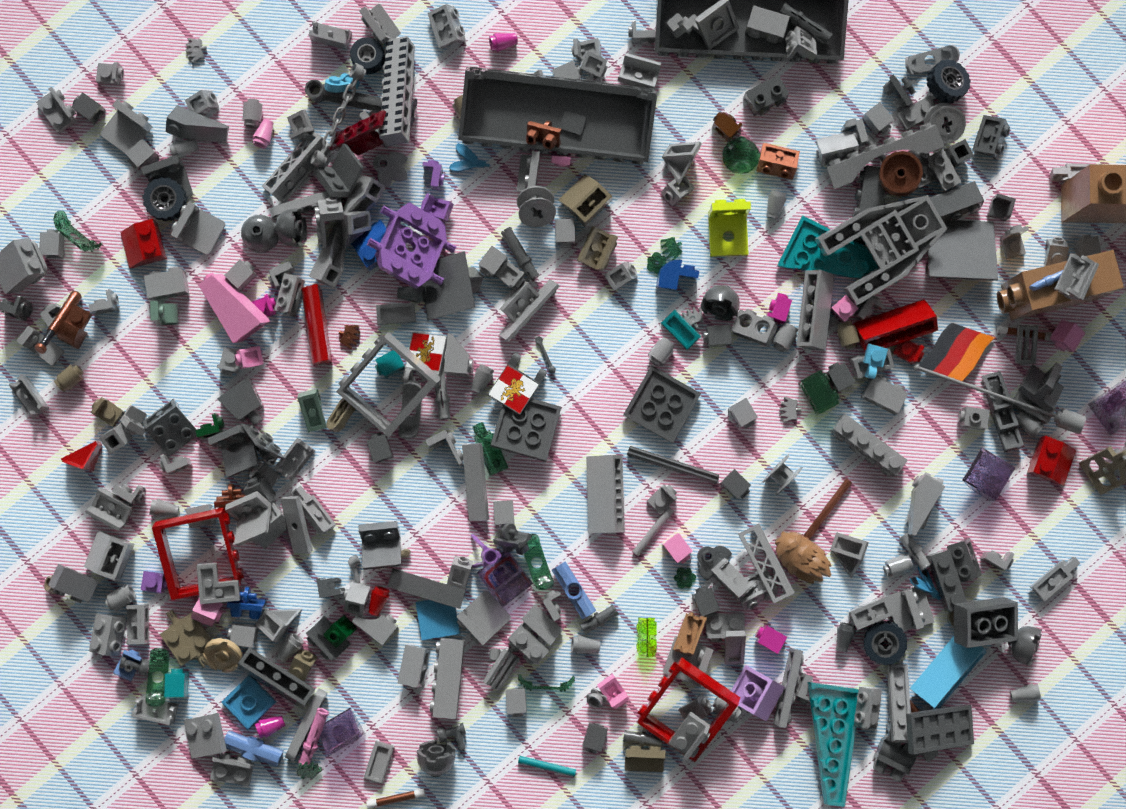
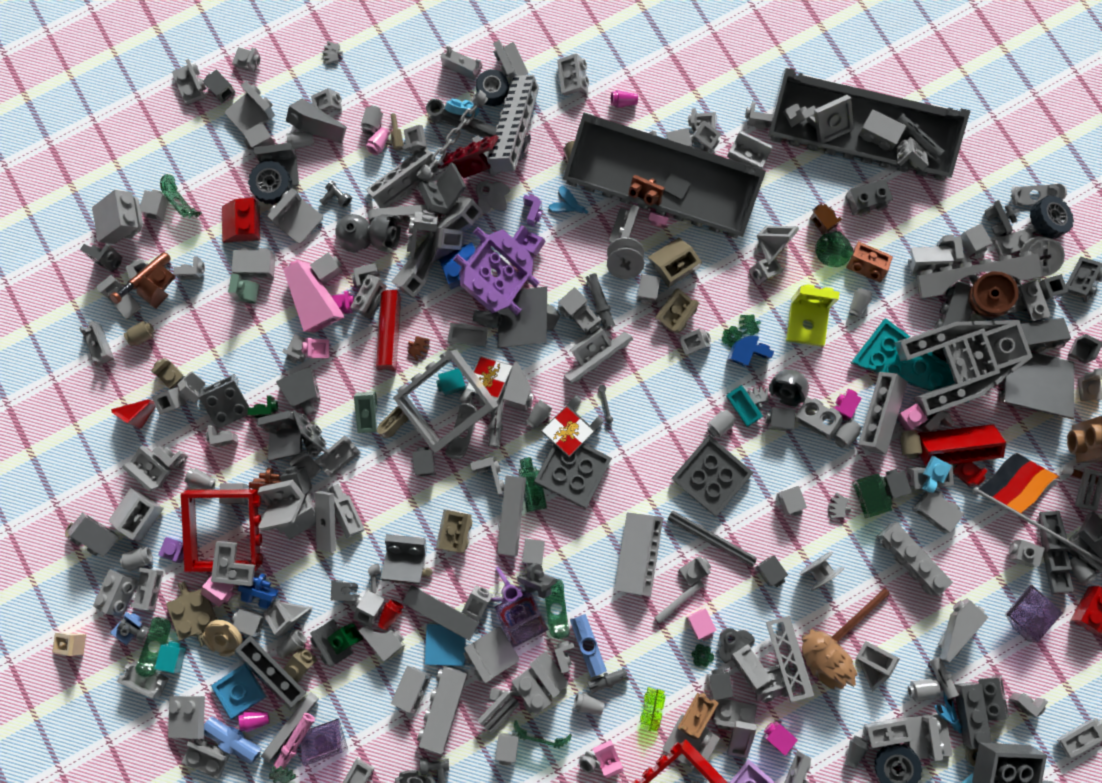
camera: 15 degrees right, 5 degrees down
none -> tan slope [52,633,86,656]
none -> dark grey piece [319,181,353,208]
none -> dark tan axle [390,113,404,151]
none -> dark tan bracket [436,510,473,553]

